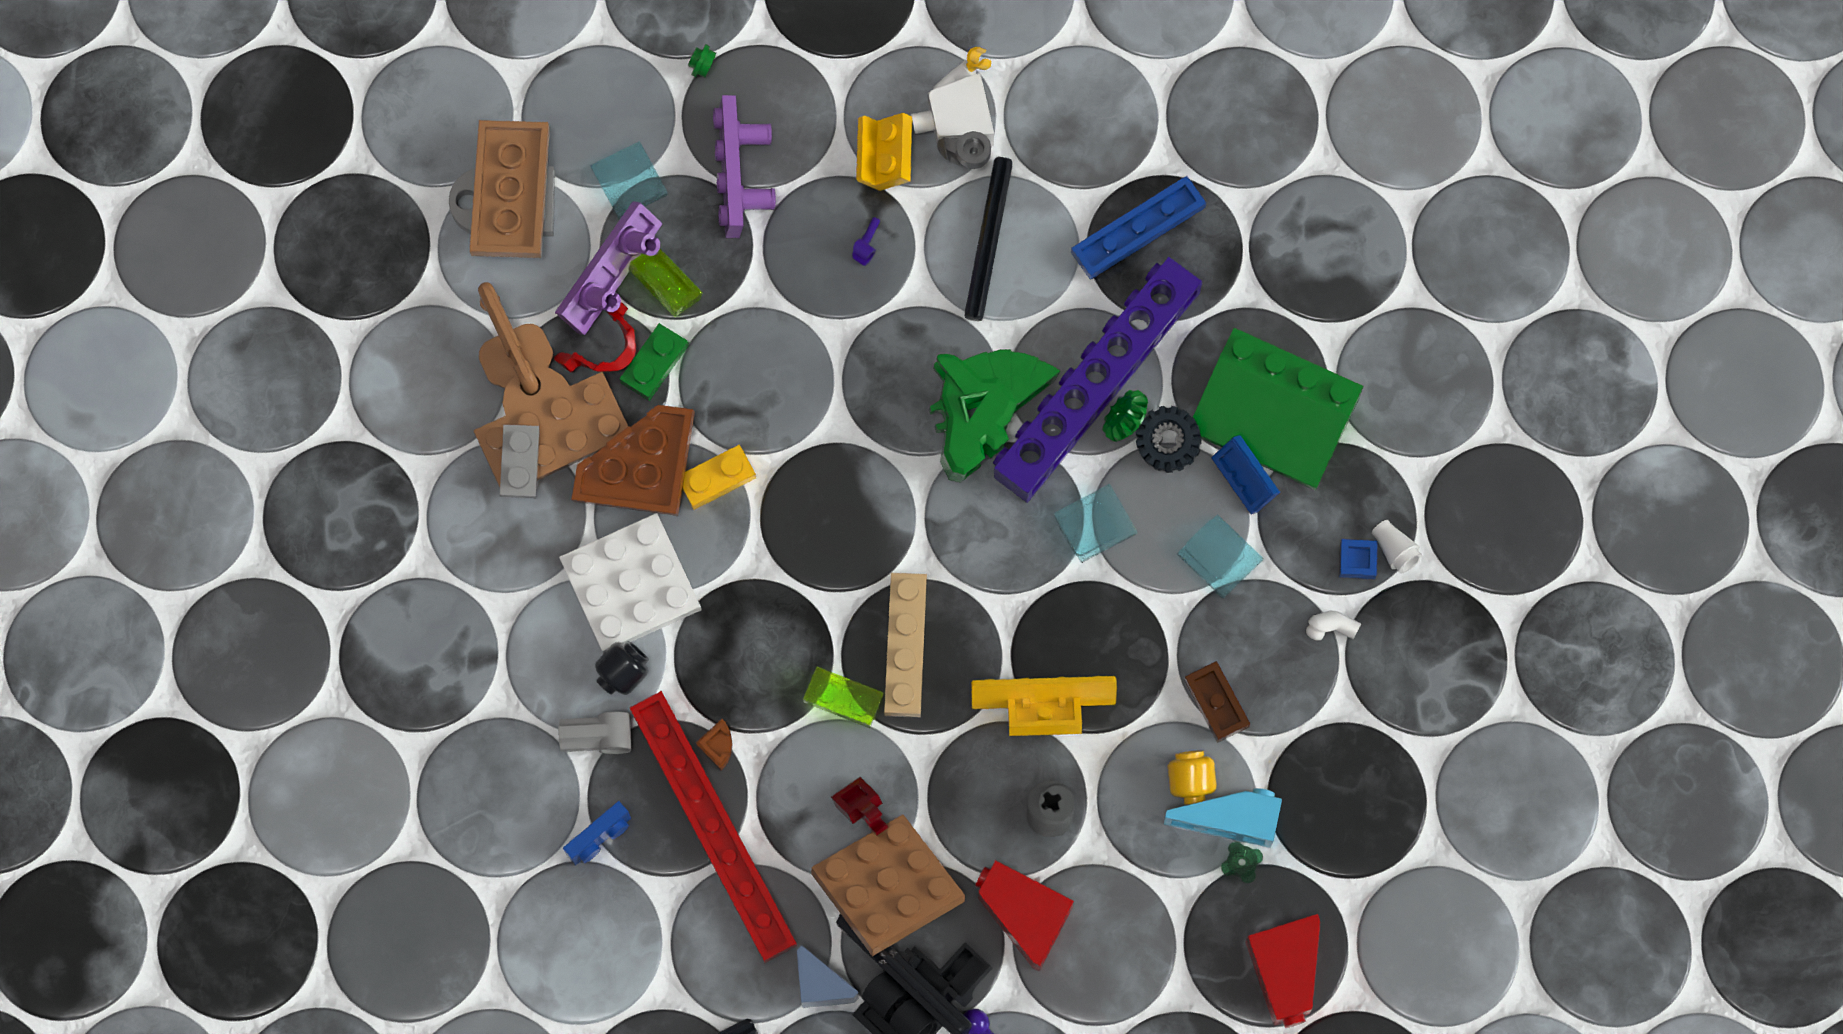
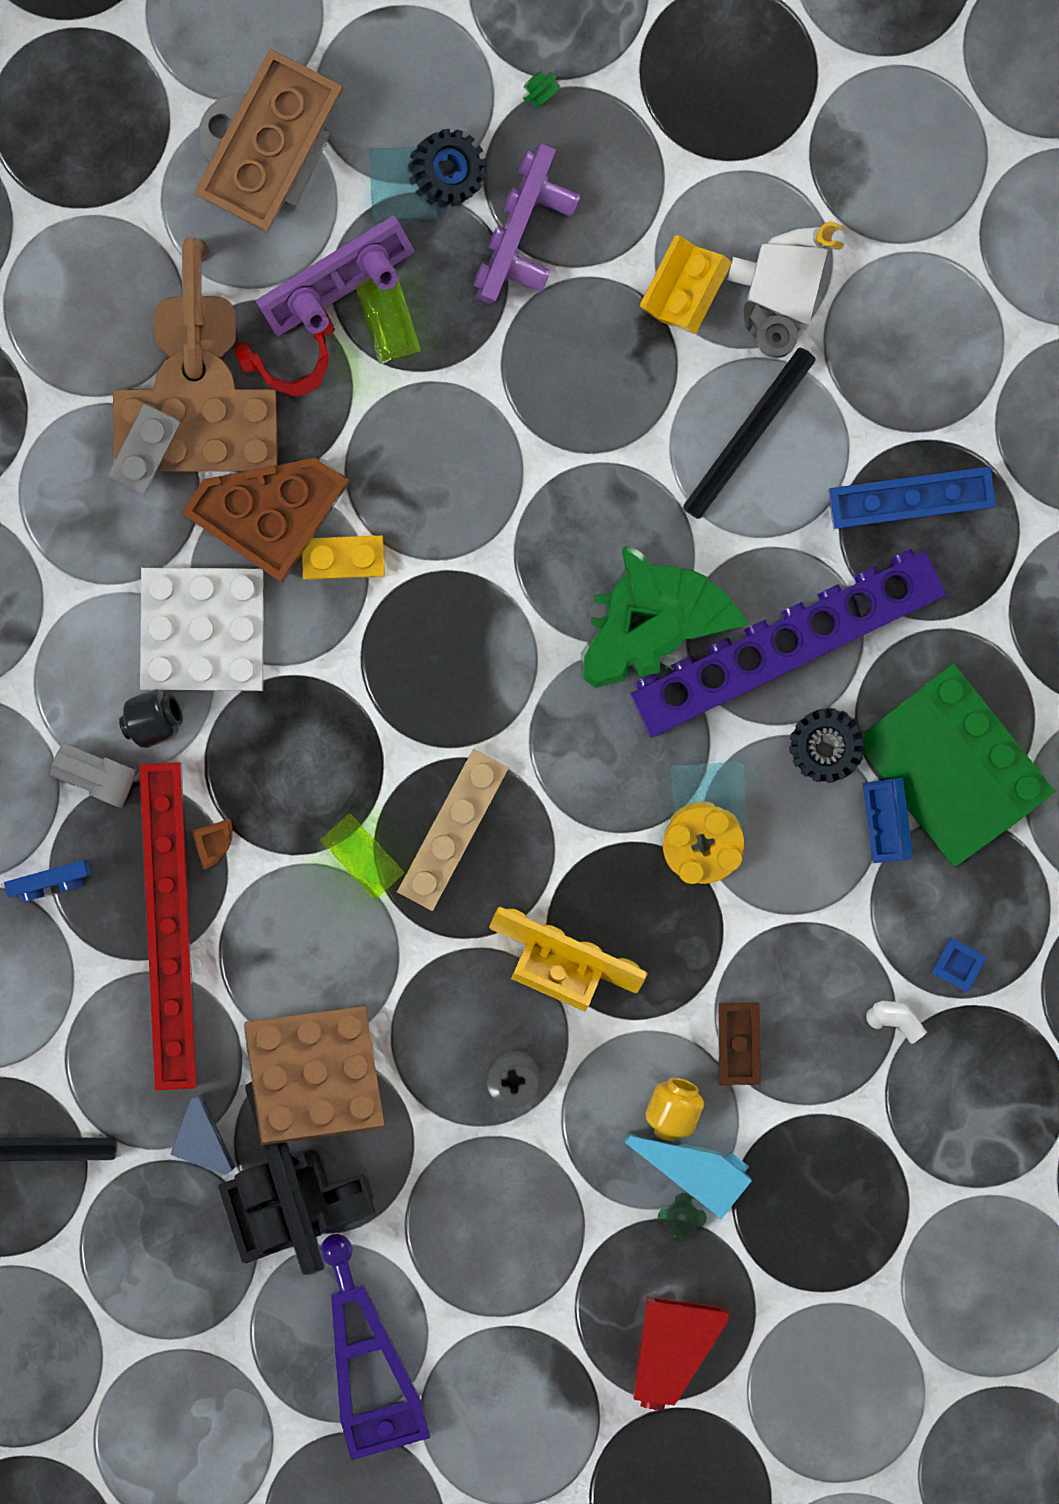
camera: 20 degrees right, 15 degrees up
green plate [619,323,689,401] -> none
dark red plate [831,777,889,836] -> none
dark purple hand [852,217,880,266] -> none
red slope [975,860,1074,971] -> none
green gear [1102,390,1148,442] -> none
clear light blue piece [1177,514,1264,599] -> none
white cone [1372,520,1422,574] -> none
none -> black bush [408,129,487,208]
none -> yellow plate [662,801,744,884]

